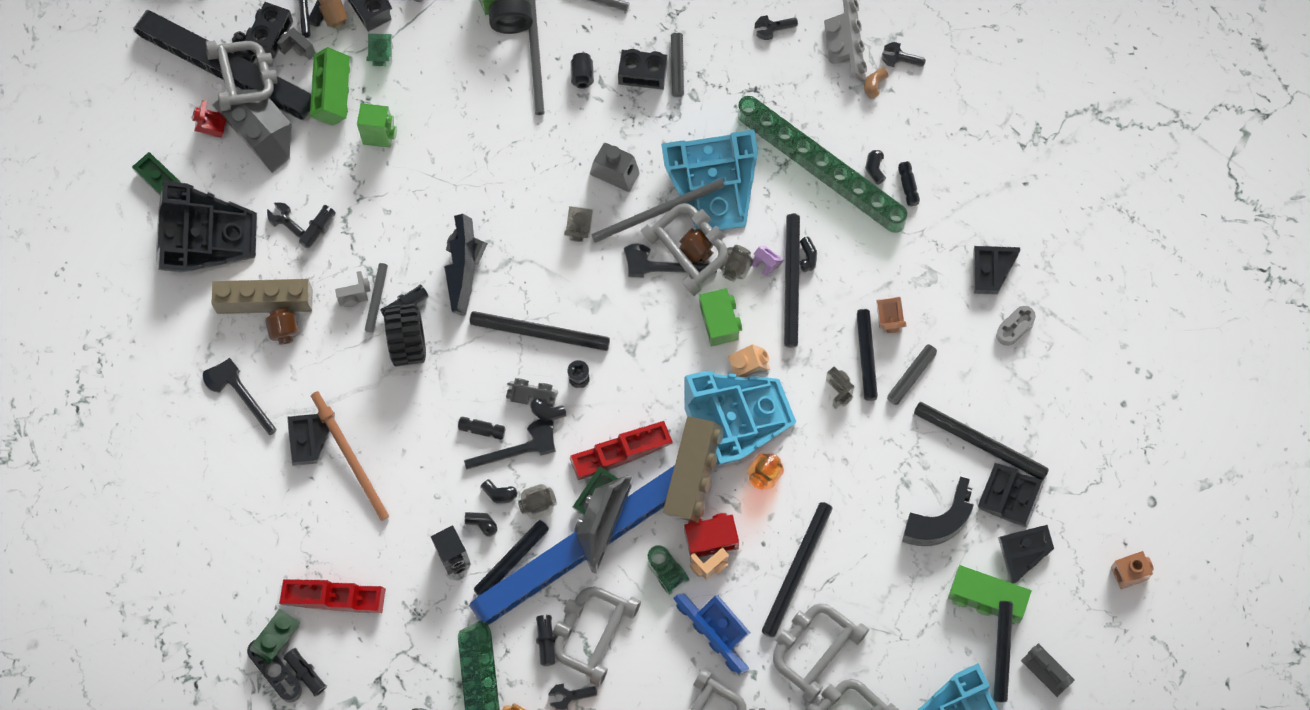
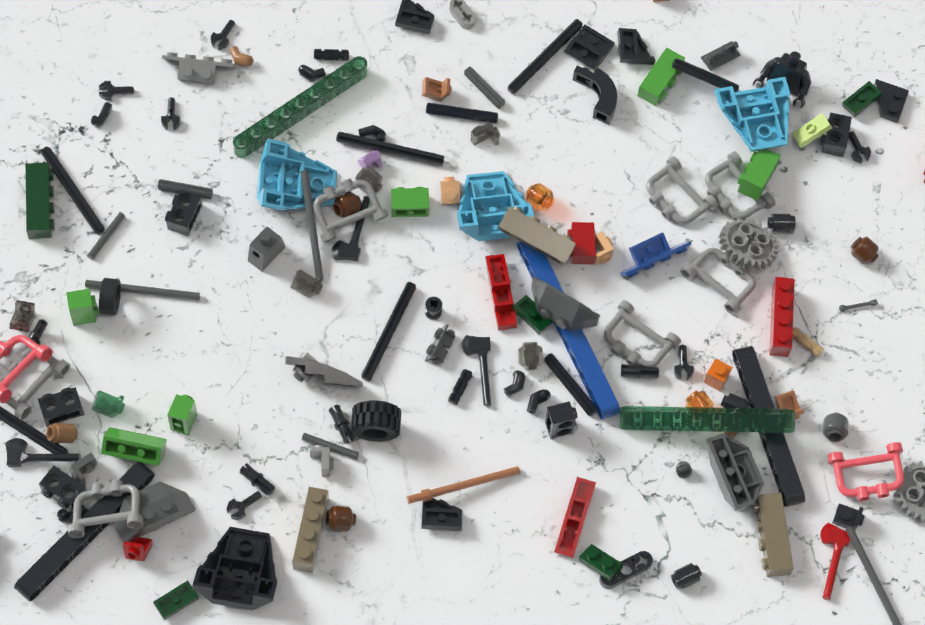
camera: 85 degrees left, 5 degrees down
black piece [203,358,277,435] -> none
black pin [283,648,327,697] -> none
black arm [530,399,566,422] -> none
black brick [570,52,594,89] -> none
clear green piece [647,545,690,595] -> none
black axle [762,502,833,638] -> none

